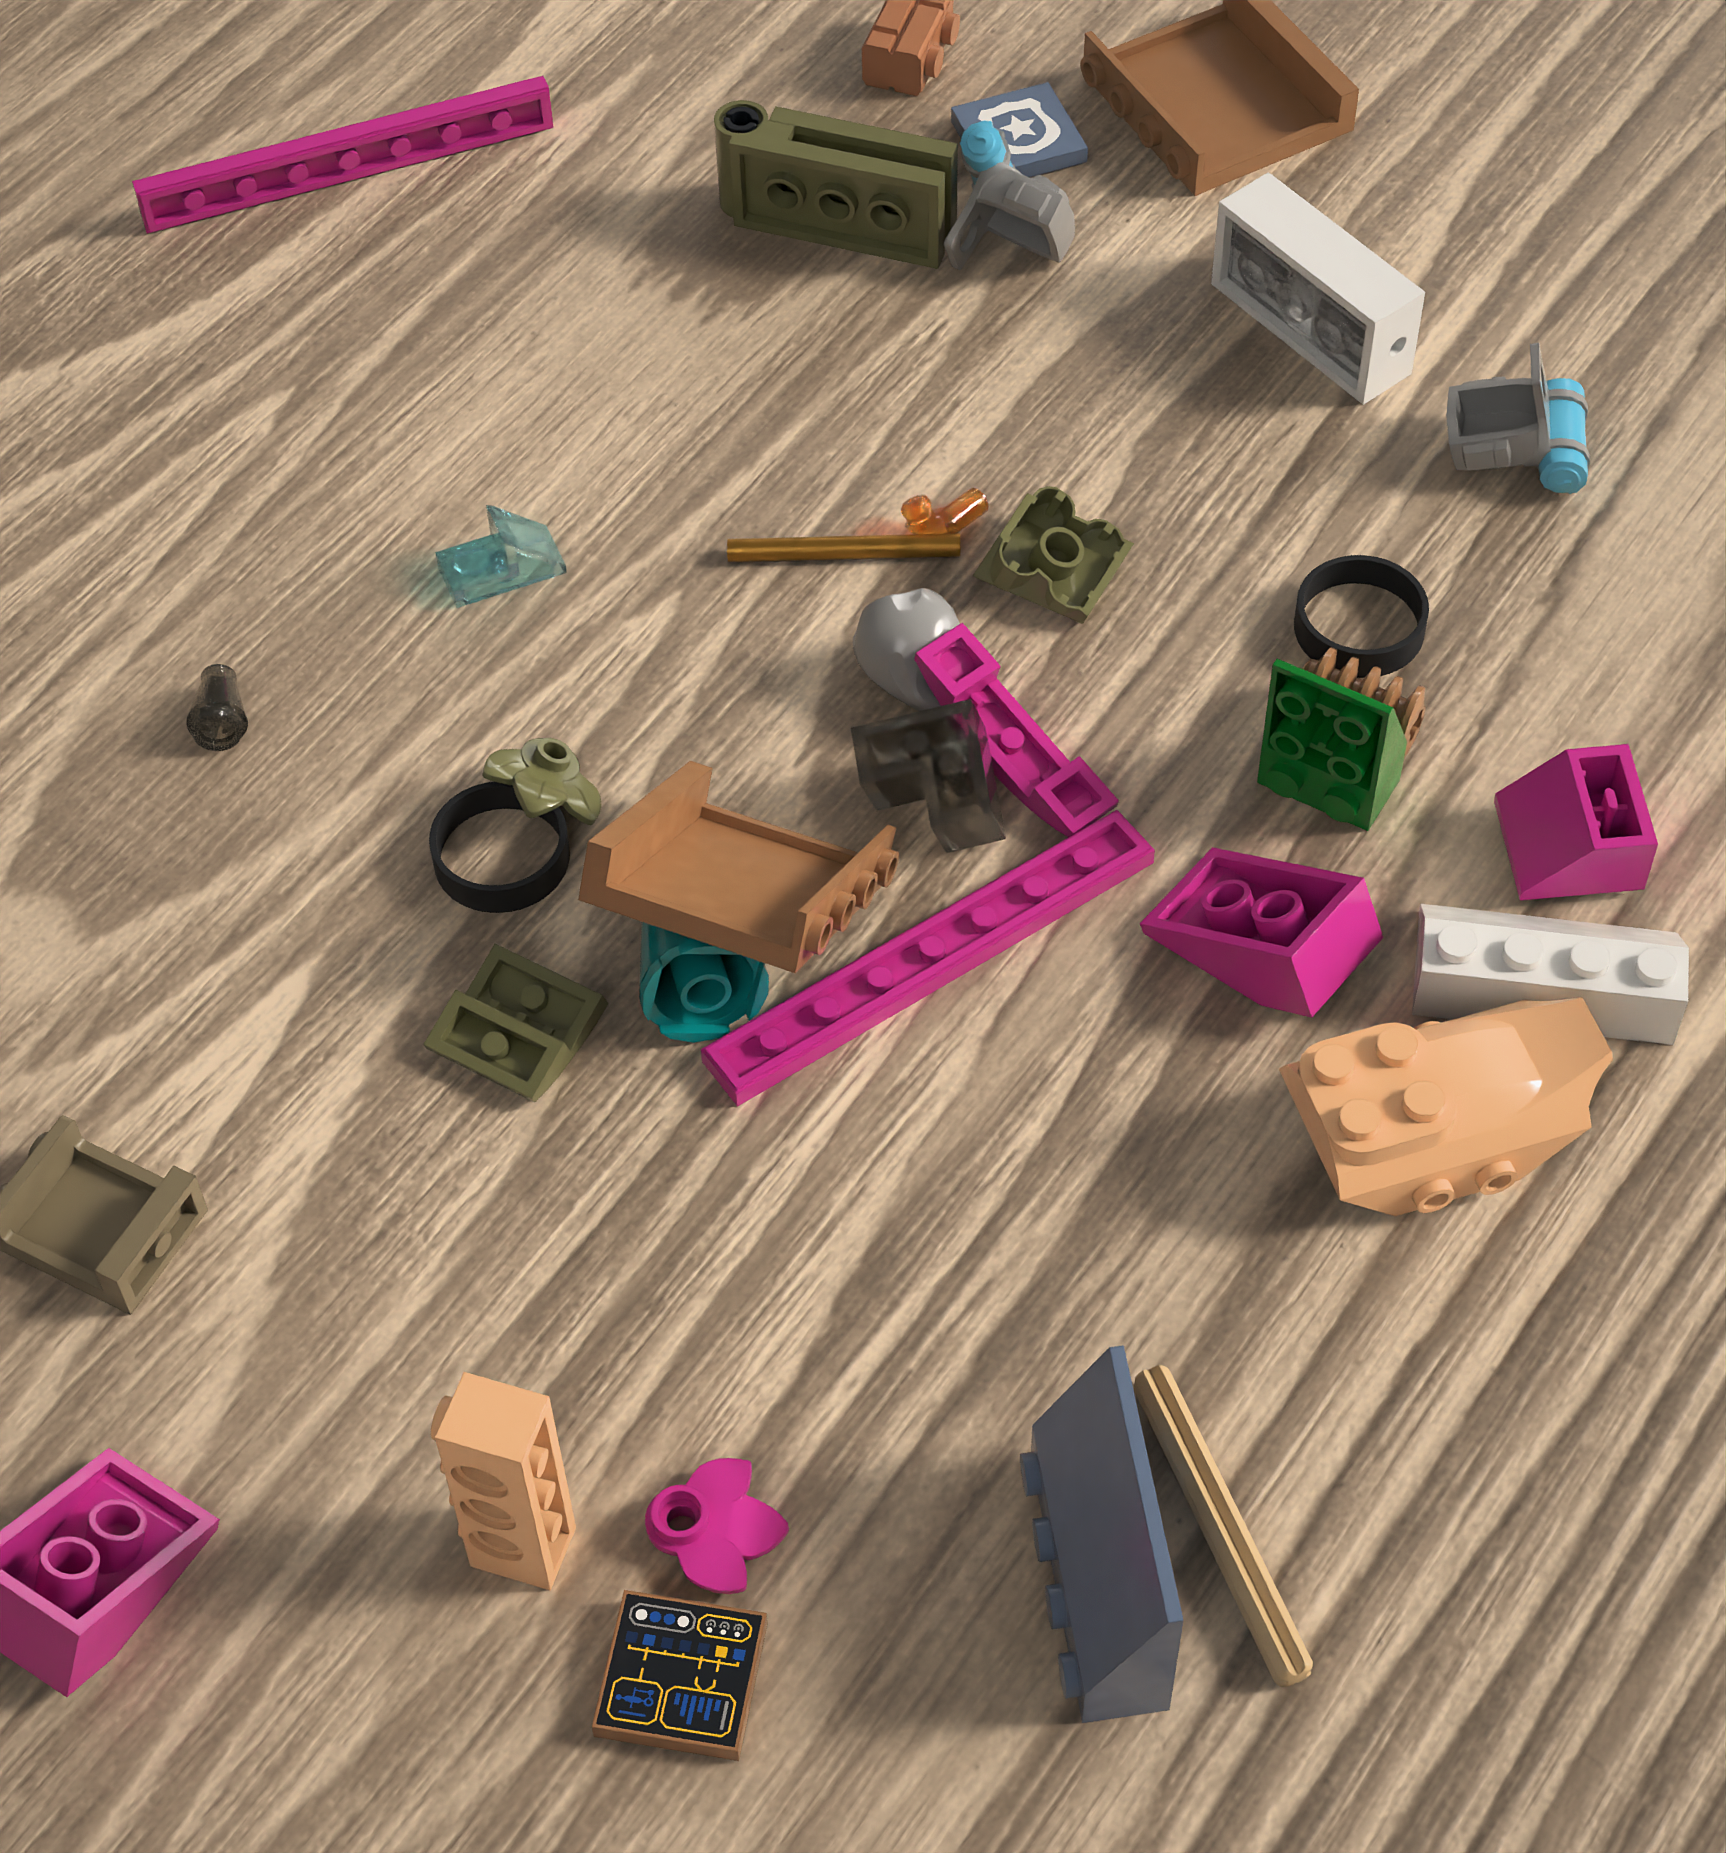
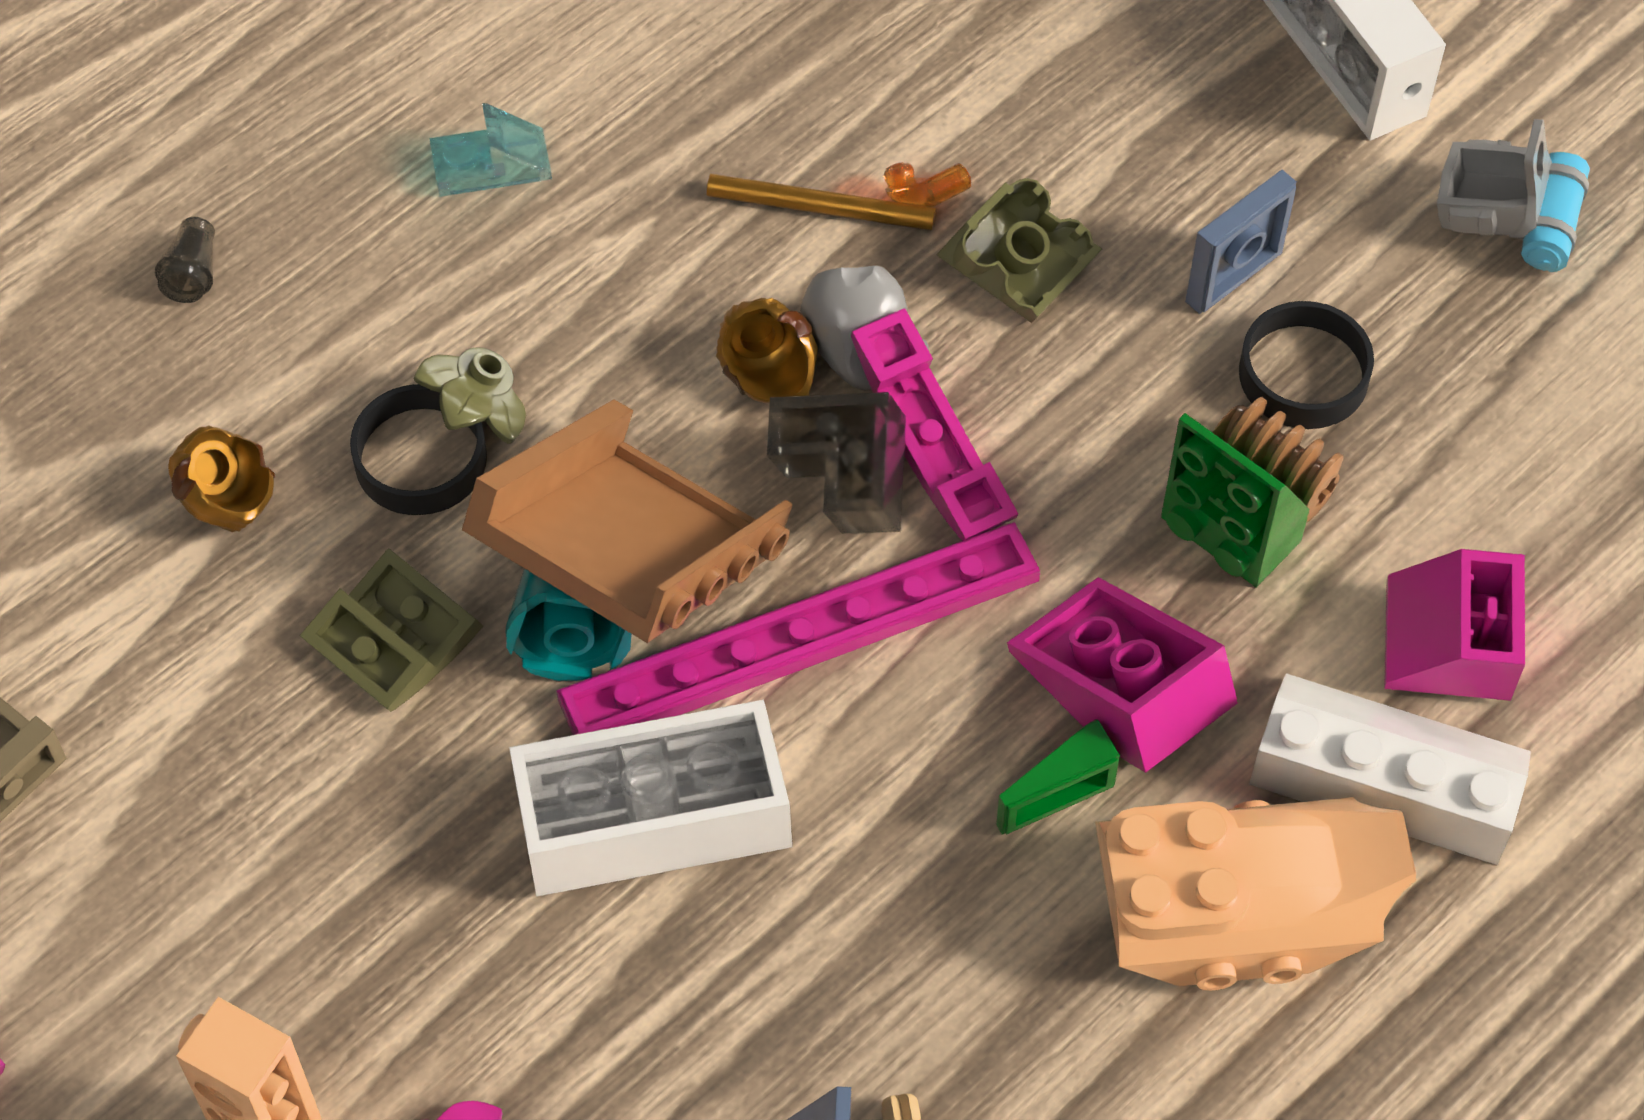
camera: 10 degrees right, 5 degrees up
none -> pearl gold hair [168,425,275,532]
none -> brick [509,699,792,897]
none -> pearl gold hair [716,298,818,403]
none -> green slope [996,719,1120,835]
none -> sand blue tile [1185,170,1297,314]

